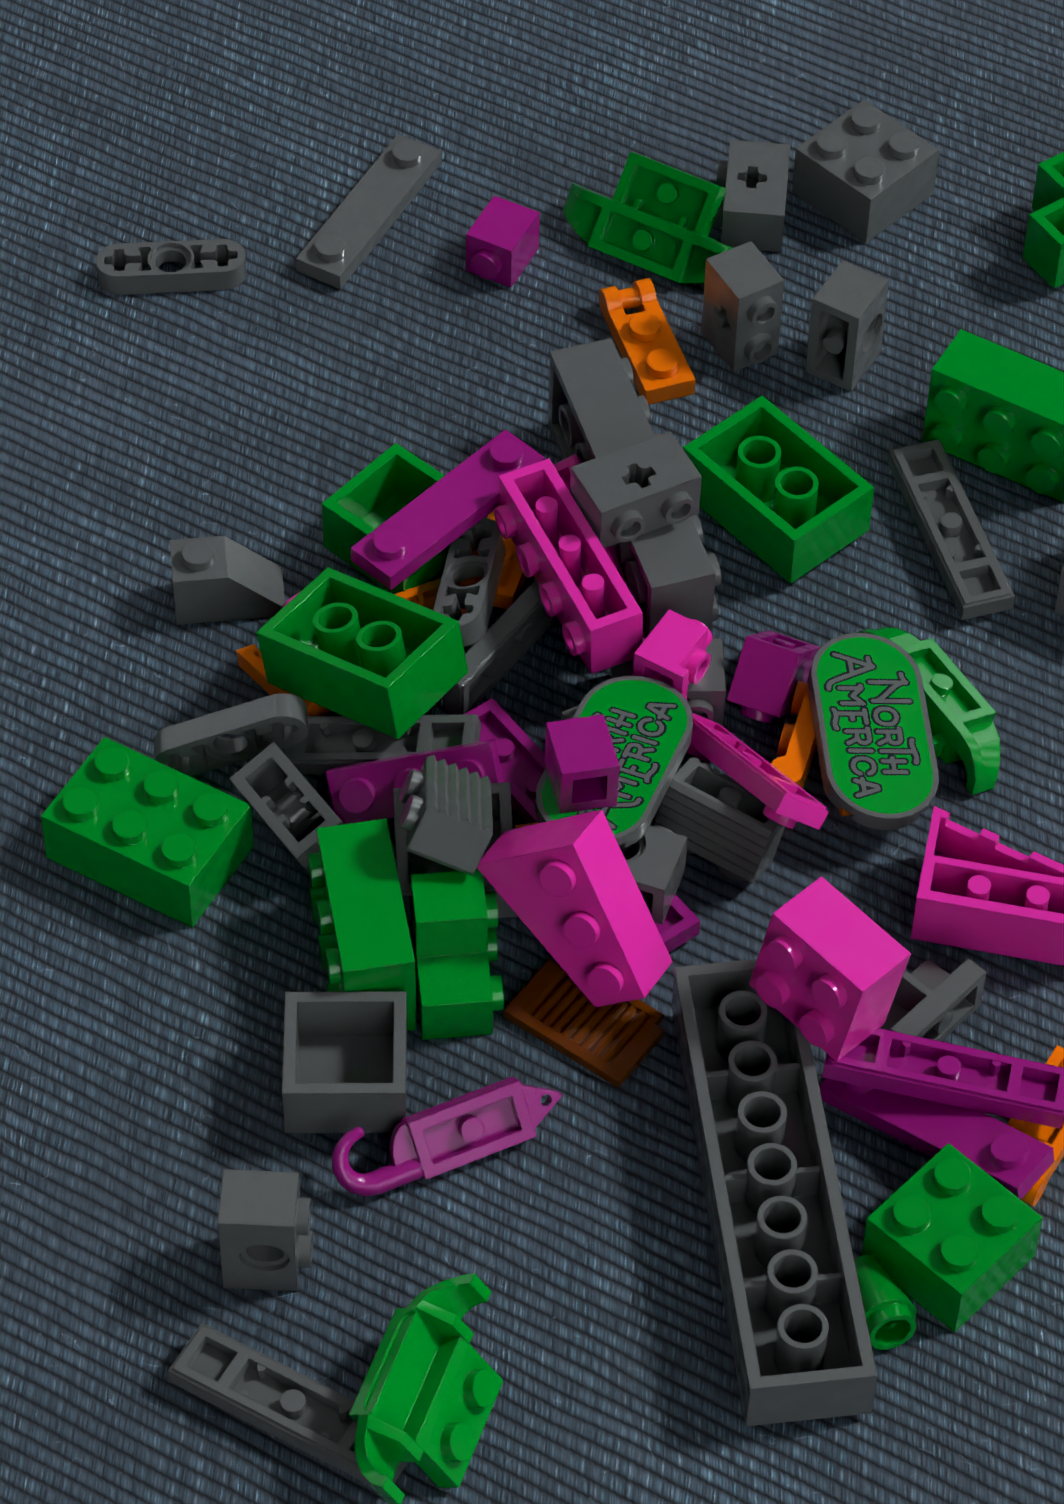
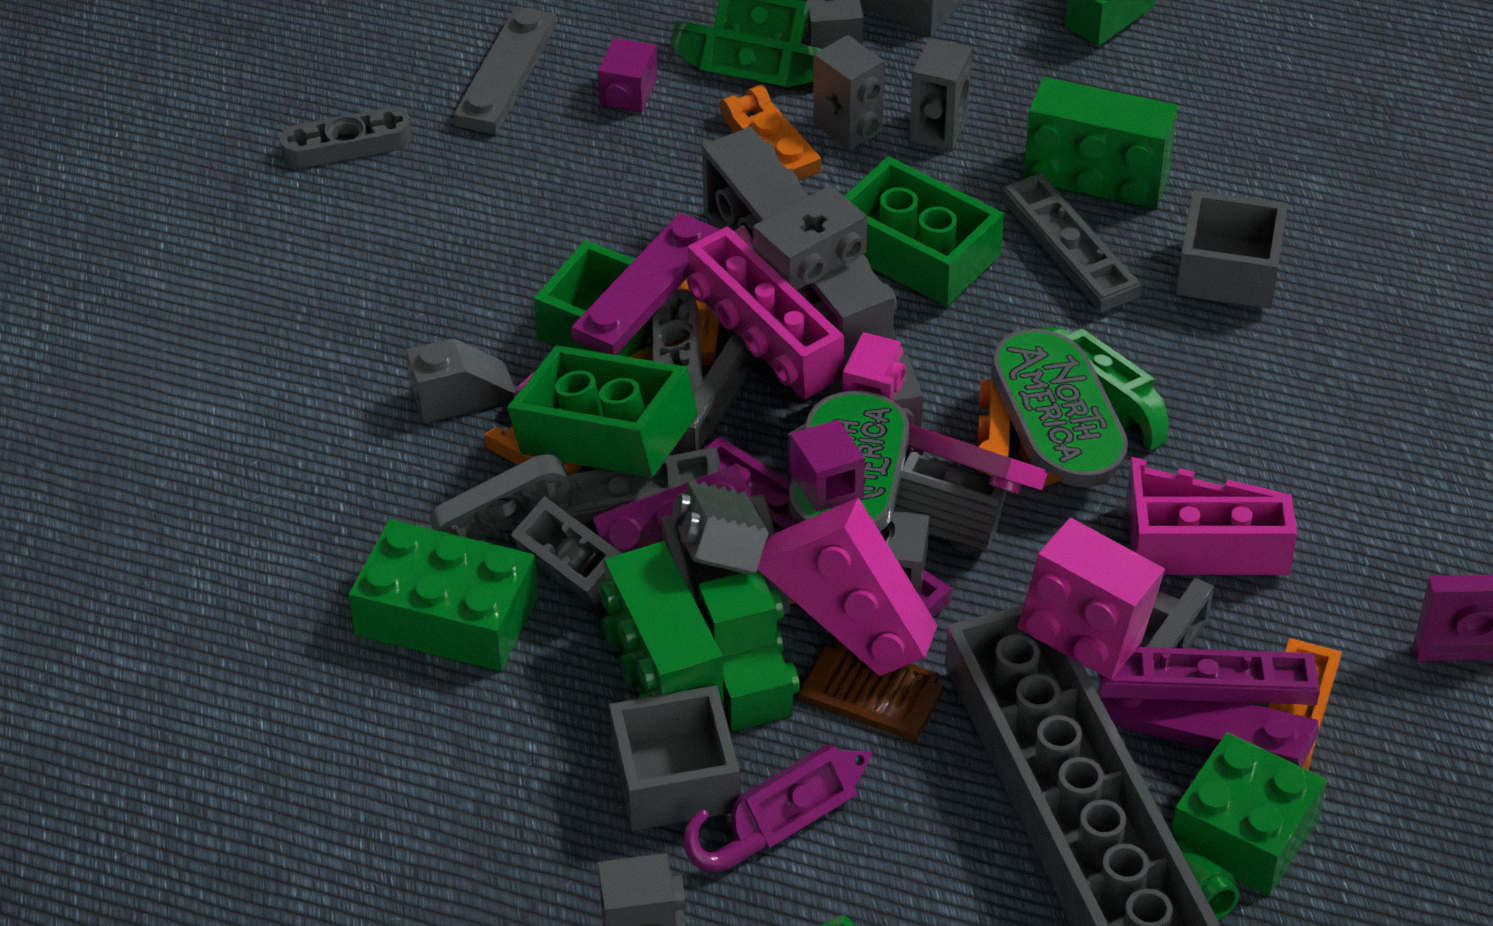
camera: 10 degrees left, 5 degrees down
magenta slope [727,630,821,723] -> none

